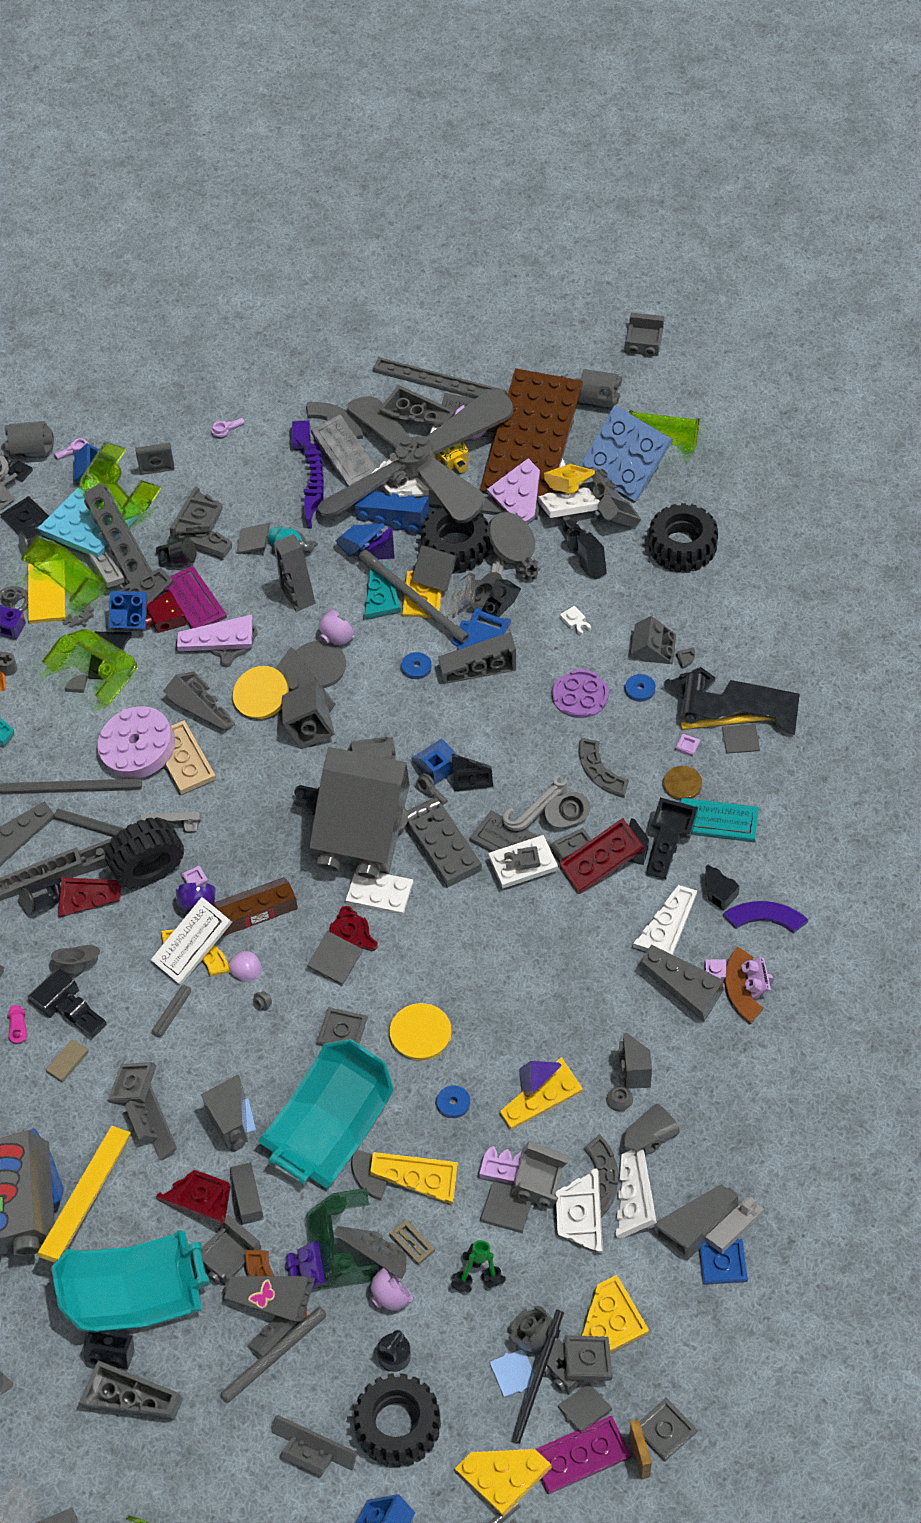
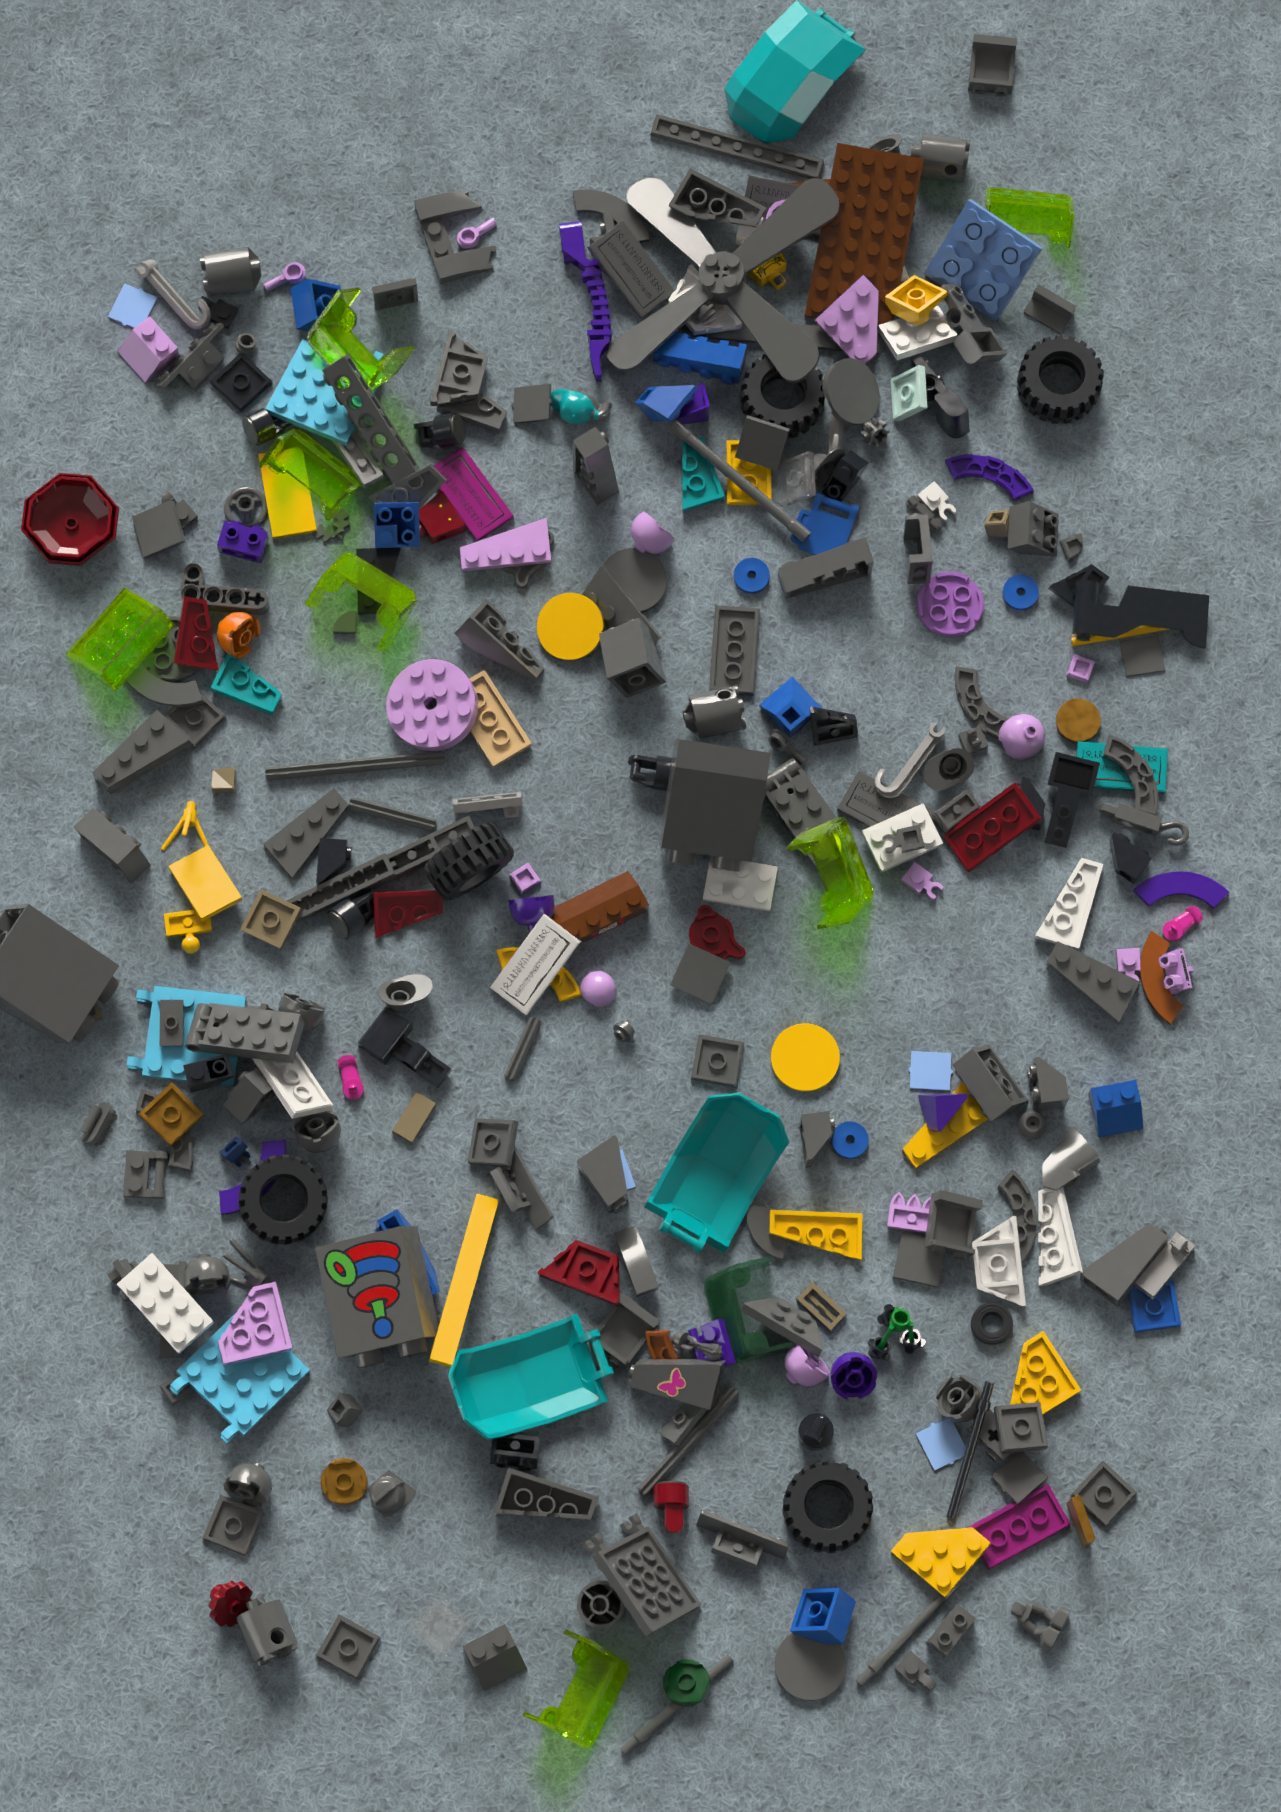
camera: 10 degrees left, 20 degrees up
none -> dark grey plate [235,333,257,355]
none -> black slope [316,838,352,886]
none -> dark grey wedge [414,190,496,285]
none -> dark grey cylinder [577,1578,627,1628]
none -> dark grey plate [582,1513,701,1637]
none -> dark red piece [654,1481,689,1533]
none -> dark grey piece [672,1331,723,1360]
none -> dark grey tile [709,605,760,696]
none -> teal windscreen [724,0,866,144]
none -> clear neon green windscreen [787,817,873,929]
none -> dark grey slope [799,1111,836,1168]
none -> dark purple cylinder [830,1352,877,1399]
none -> light aqua tile [891,365,927,421]
none -> lavender plate [901,862,943,900]
none -> dark grey panel [903,513,933,585]
none -> dark grey axle [906,495,943,533]
none -> light blue piece [908,1051,953,1091]
none -> dark purple tile [945,454,1034,501]
none -> dark grey slope [952,1044,1029,1121]
none -> dark grey tile [958,726,988,754]
none -> black tyre [971,1303,1013,1345]
none -> dark tan slope [984,510,1009,538]
none -> lavender cylinder [999,714,1046,760]
none -> dark grey panel [1024,284,1076,334]
none -> blue slope [1088,1080,1144,1138]
none -> dark grey piece [1098,803,1189,846]
none -> dark grey tile [1102,734,1158,815]
none -> dark pink piece [1162,906,1203,941]

